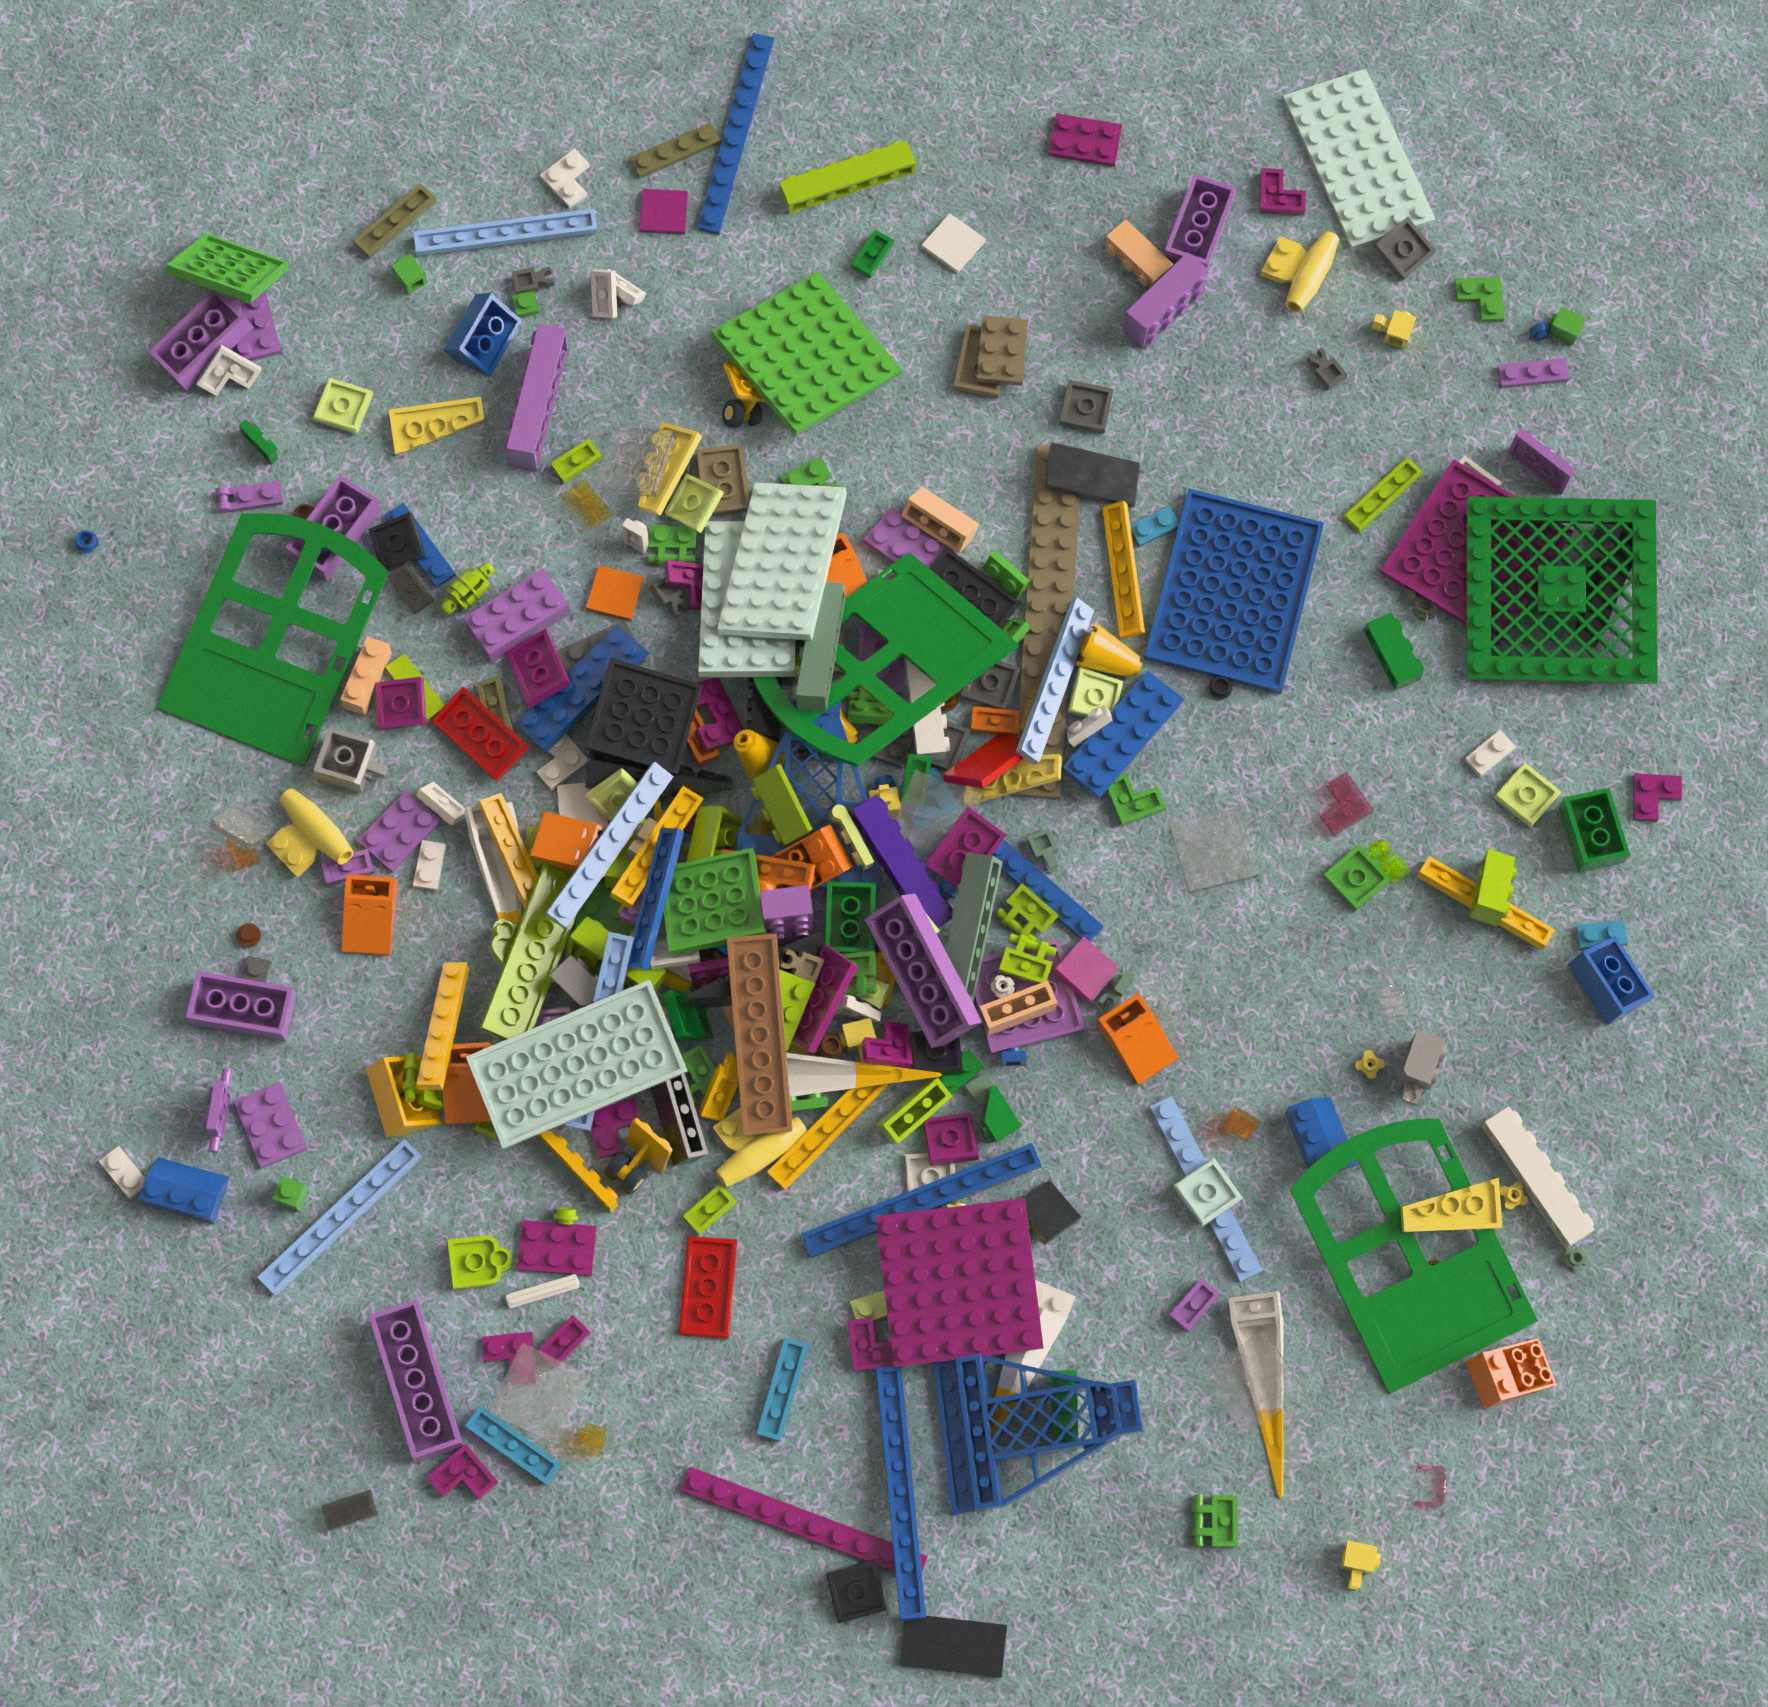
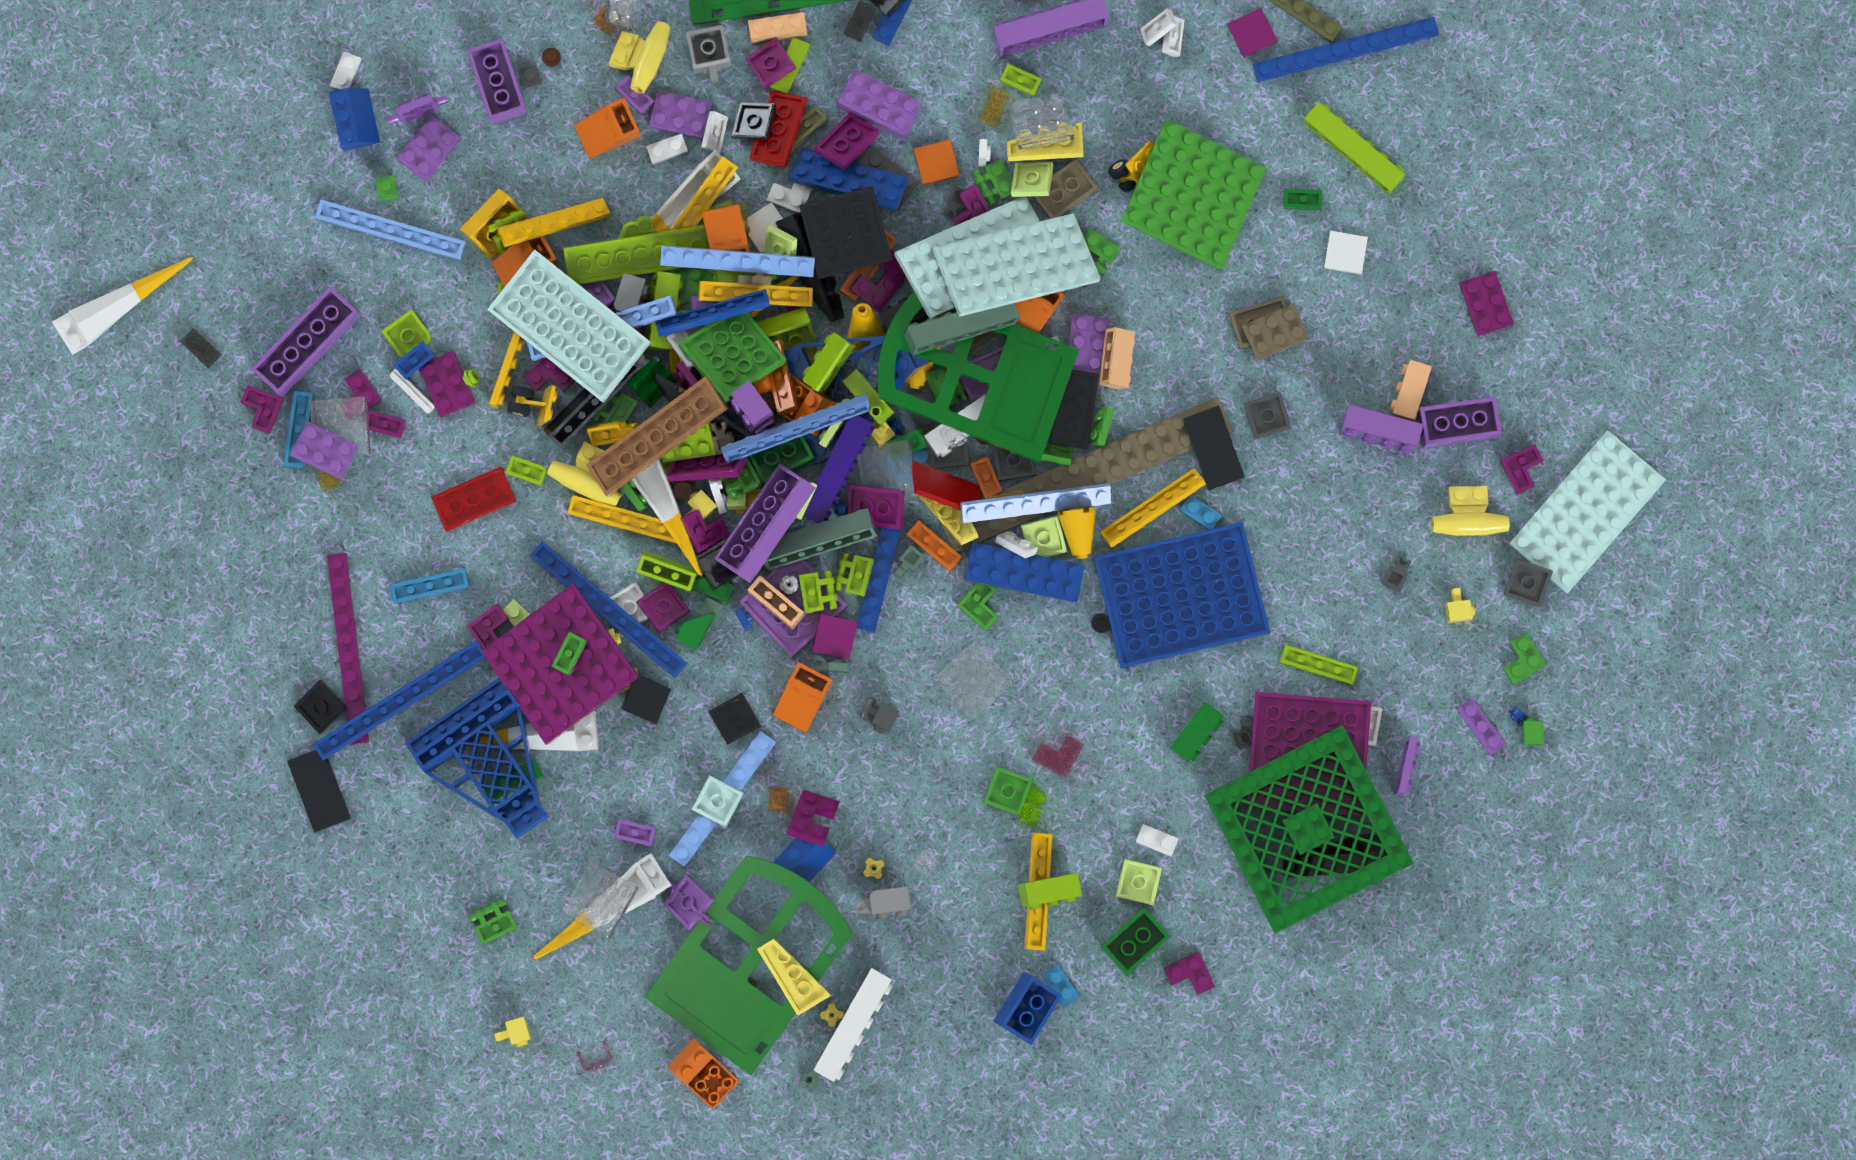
camera: 65 degrees right, 10 degrees up
lime piece [440,562,495,614] -> none
none -> white plate [52,257,193,355]
none -> medium lavender plate [290,421,359,480]
none -> blue plate [393,341,435,380]
none -> bright green plate [552,632,587,675]
none -> medium lavender plate [663,875,714,930]
none -> black tile [709,693,761,745]
none -> medium blue plate [721,394,871,464]
none -> tile [732,102,776,140]
none -> magenta plate [786,790,840,847]
none -> lime piece [842,369,895,425]
none -> dark grey brick [860,697,899,734]
none -> orange plate [906,520,962,572]
none -> clear brick [940,426,965,450]

